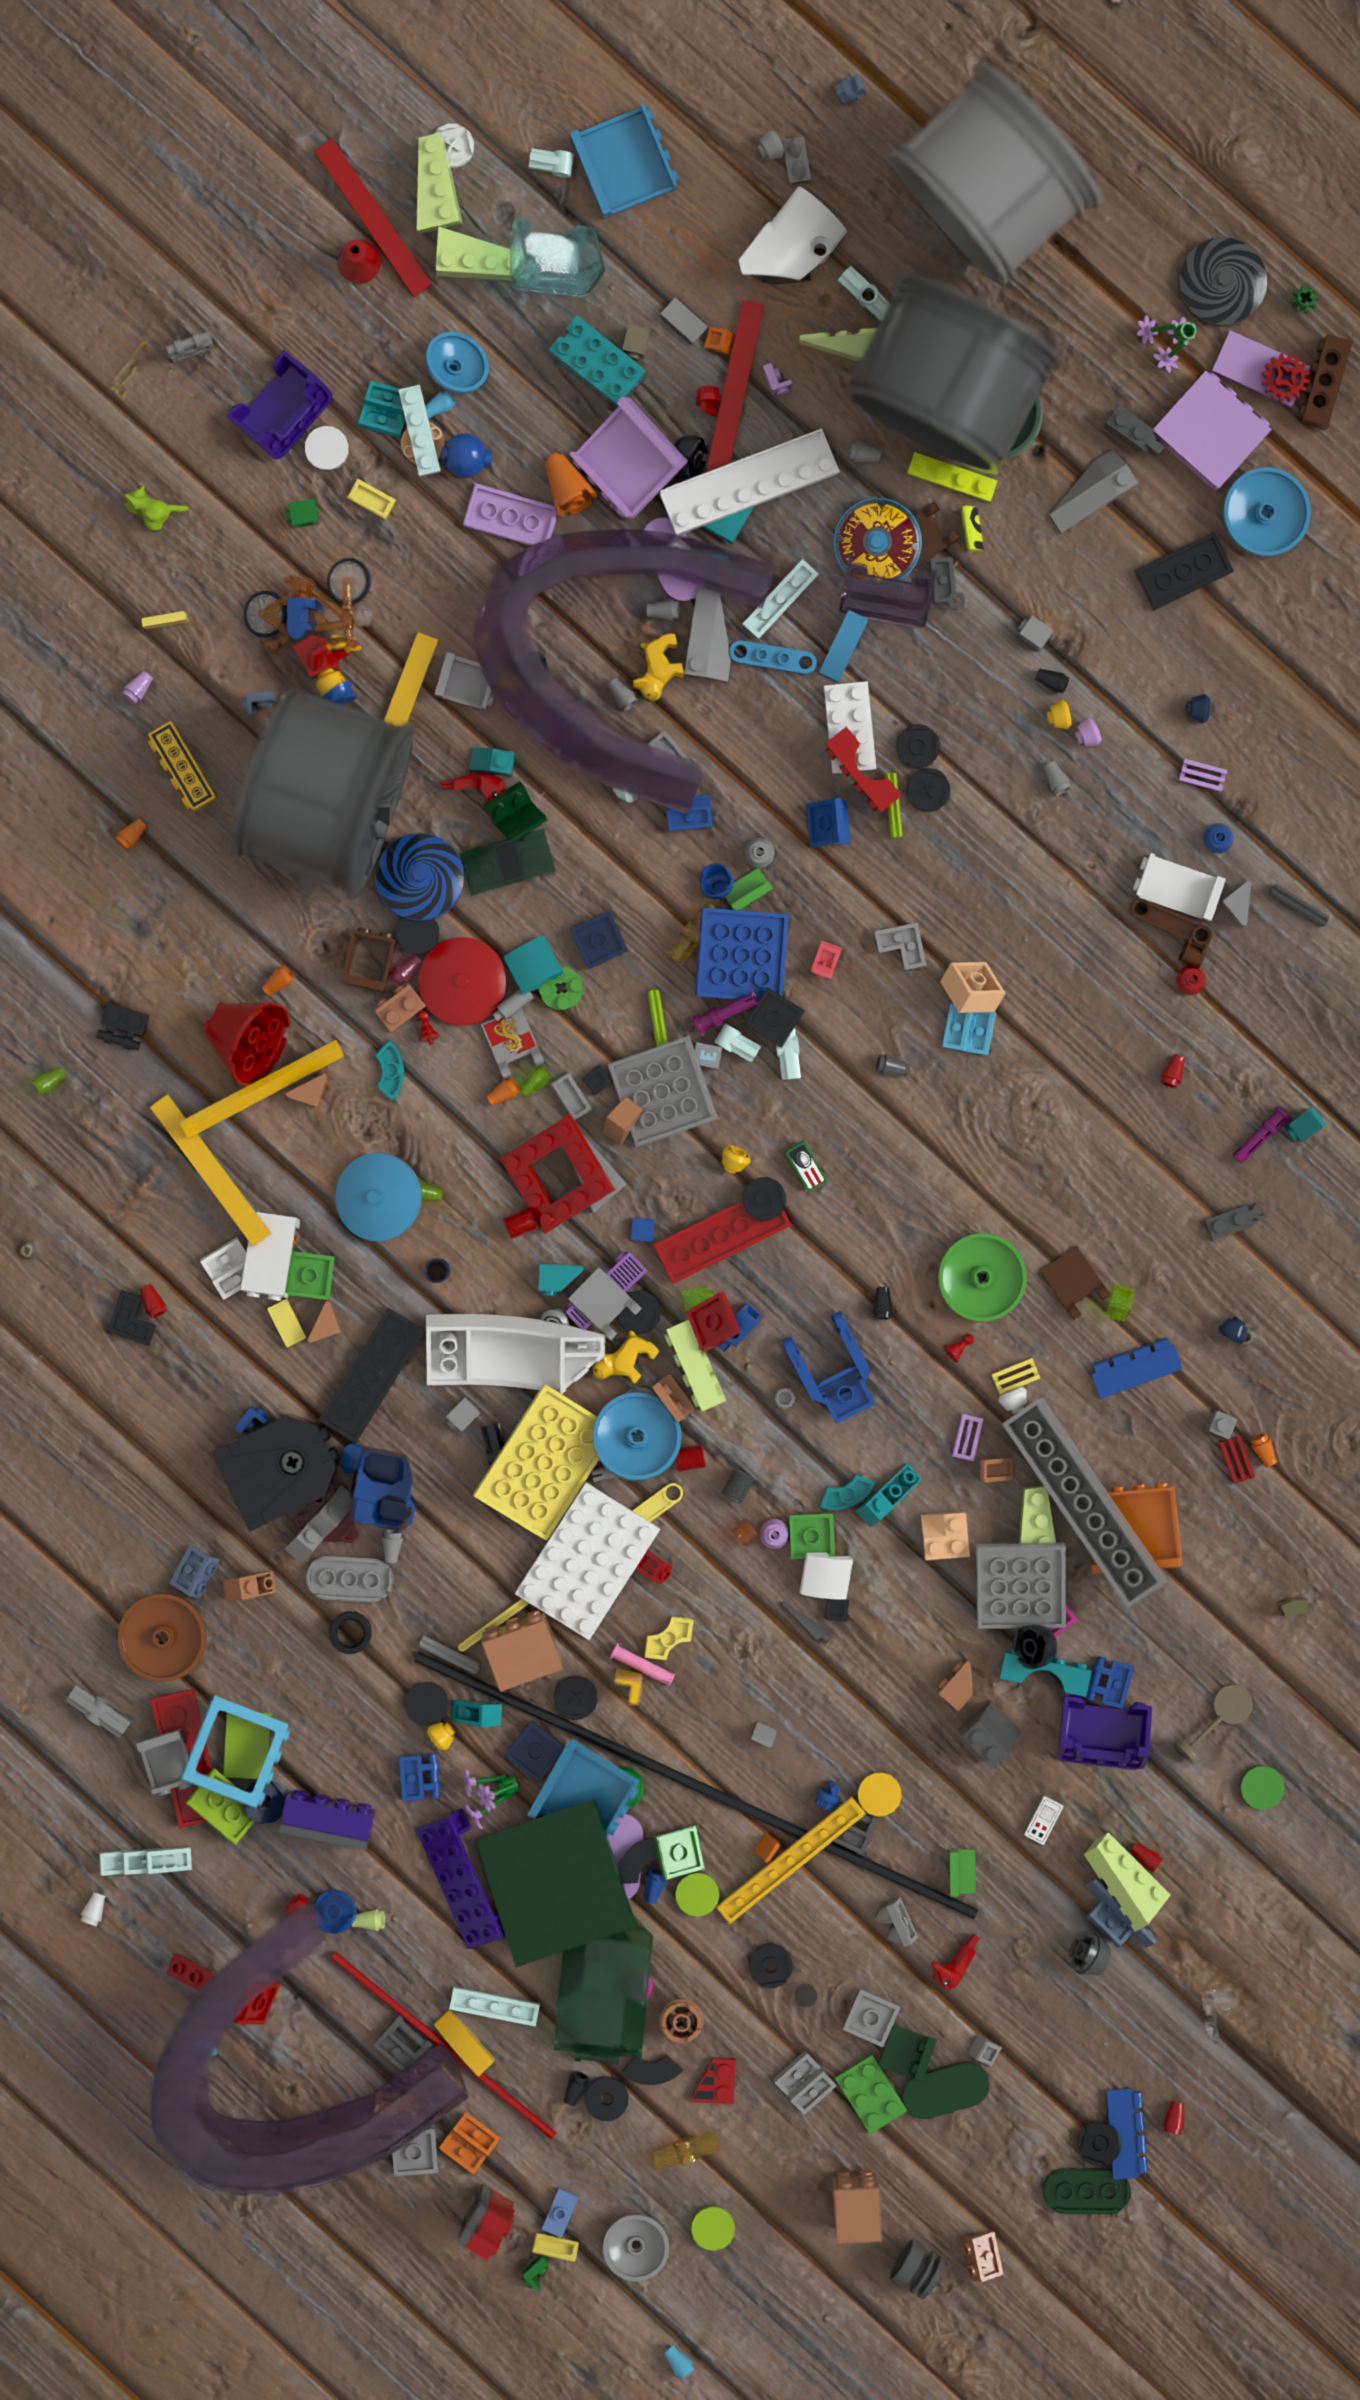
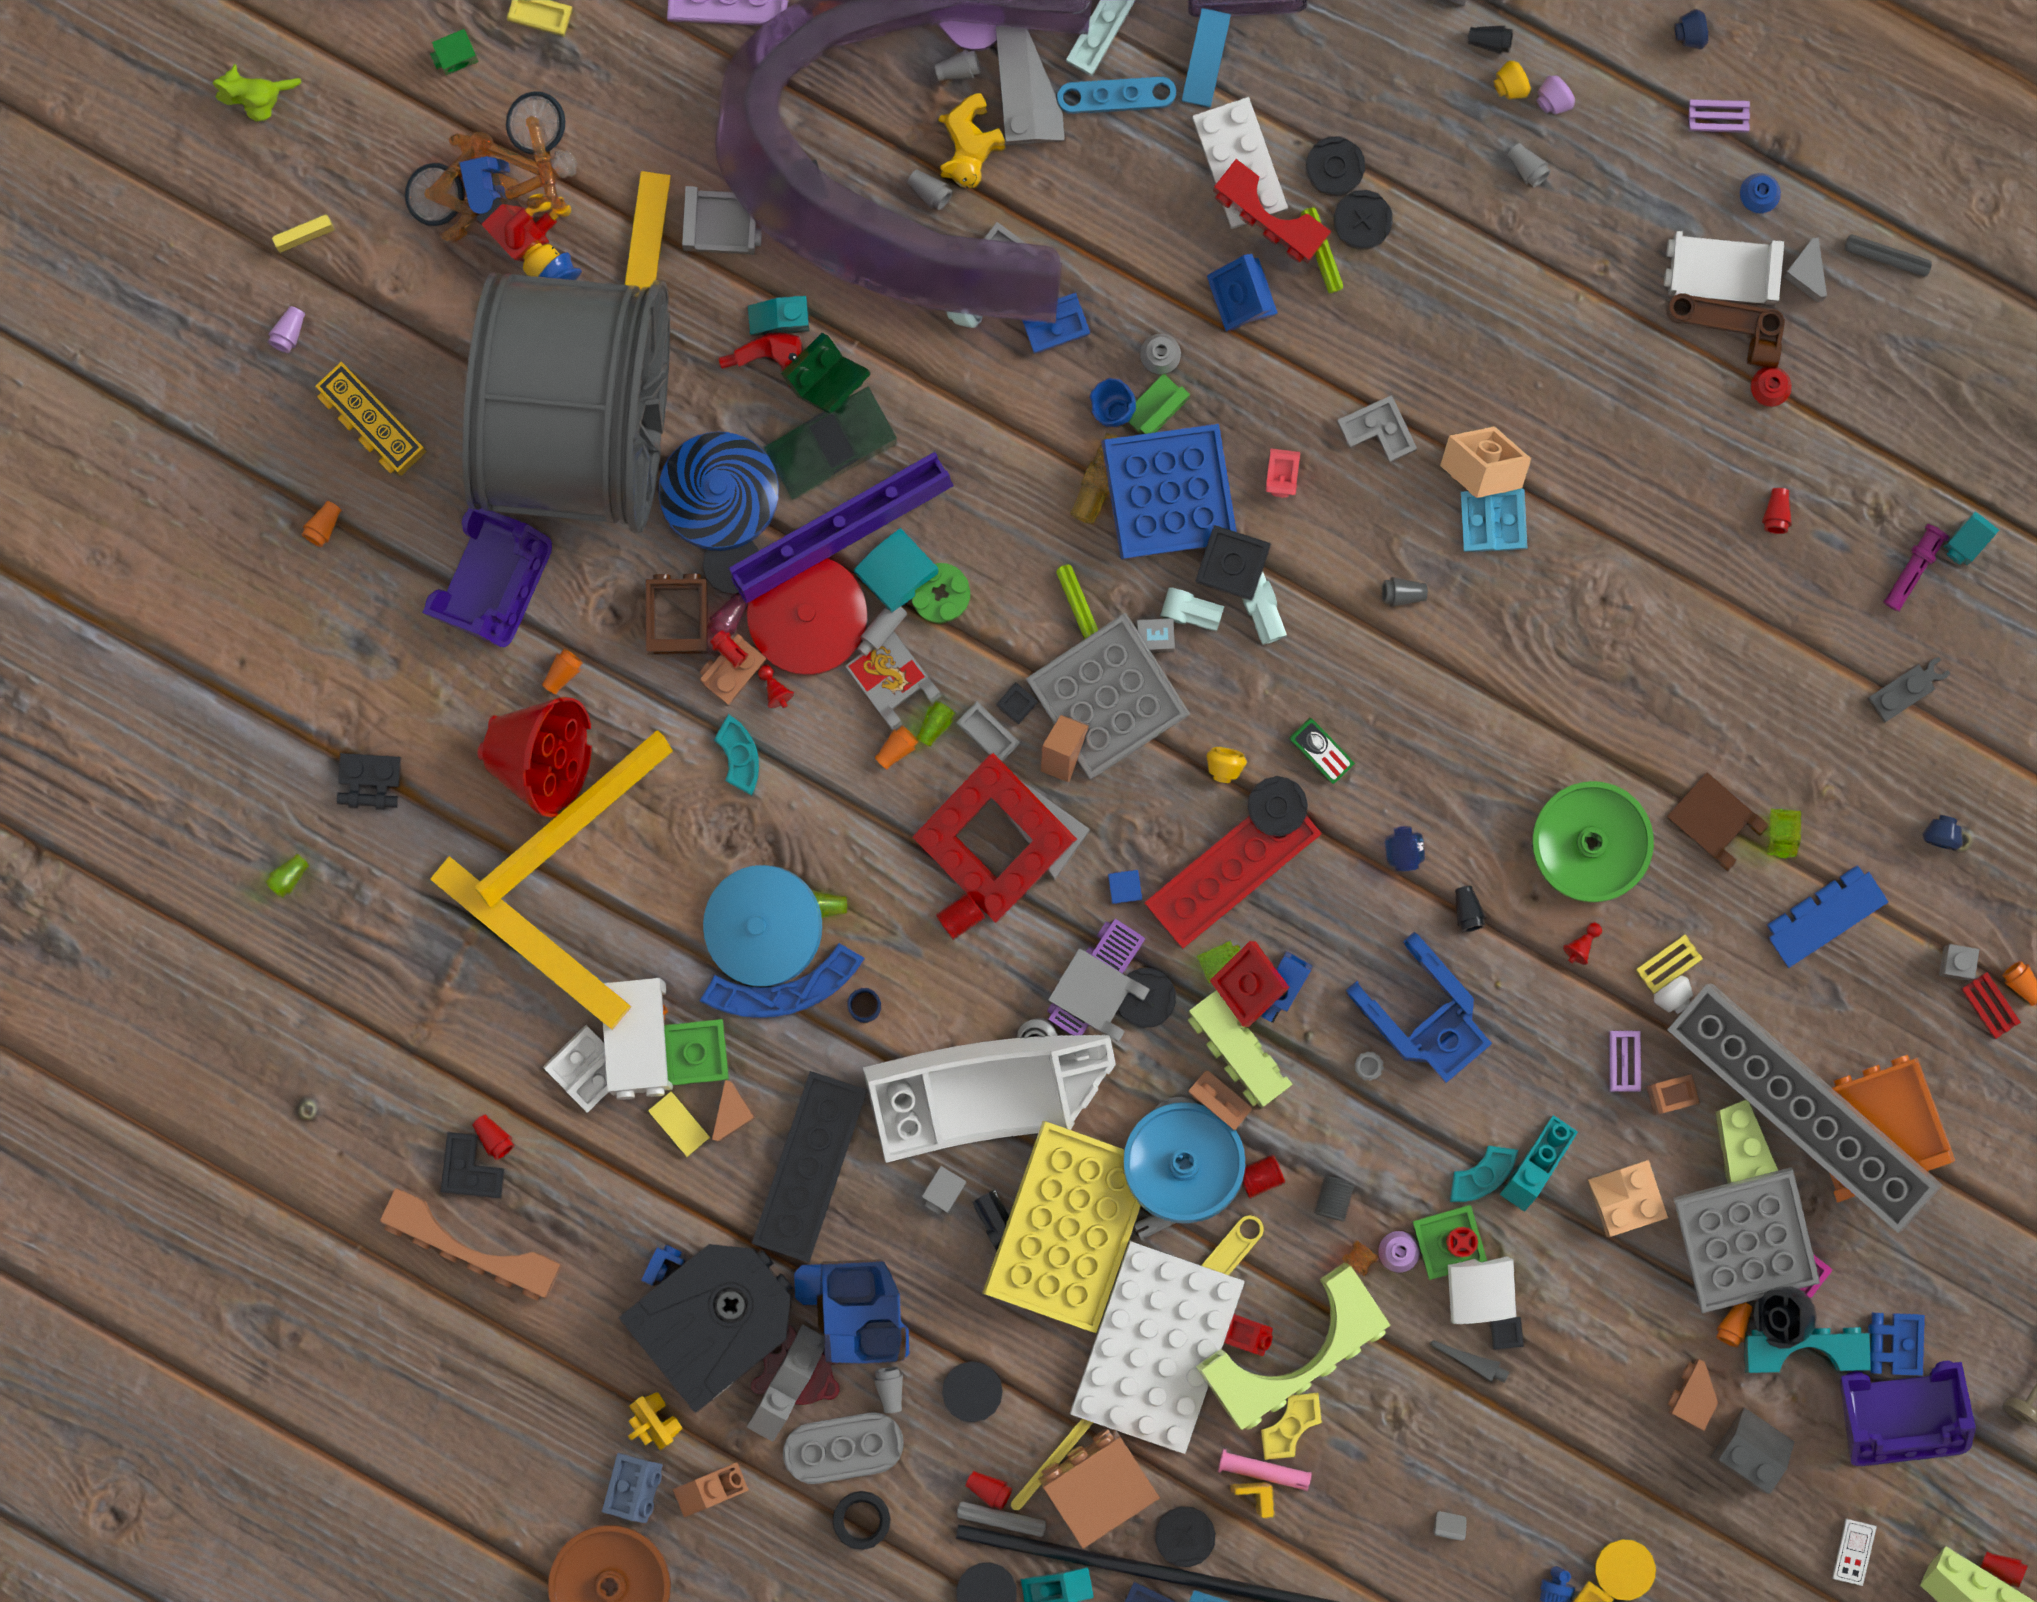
camera: 15 degrees left, 5 degrees down
sand blue bracket [243,691,277,718] -> none
nougat slope [285,1073,328,1107] -> none
teal slope [538,1264,584,1296] -> none
dark blue plate [570,911,628,969] -> none
yellow animal [592,1330,660,1384] -> none
magenta pin [693,992,759,1034] -> none
none -> nougat arch [380,1188,562,1301]
none -> dark purple windscreen [422,508,552,648]
none -> yellow hips [628,1392,682,1450]
none -> blue tile [700,943,865,1018]
none -> red pin [710,630,749,669]
none -> dark purple tile [729,452,954,604]
none -> black tile [942,1361,1003,1422]
none -> red cone [965,1471,1013,1510]
none -> yellowish green arch [1196,1262,1390,1430]
none -> clear blue head [1385,826,1426,871]
none -> red wheel [1446,1227,1478,1258]
none -> orange cone [1716,1302,1753,1348]

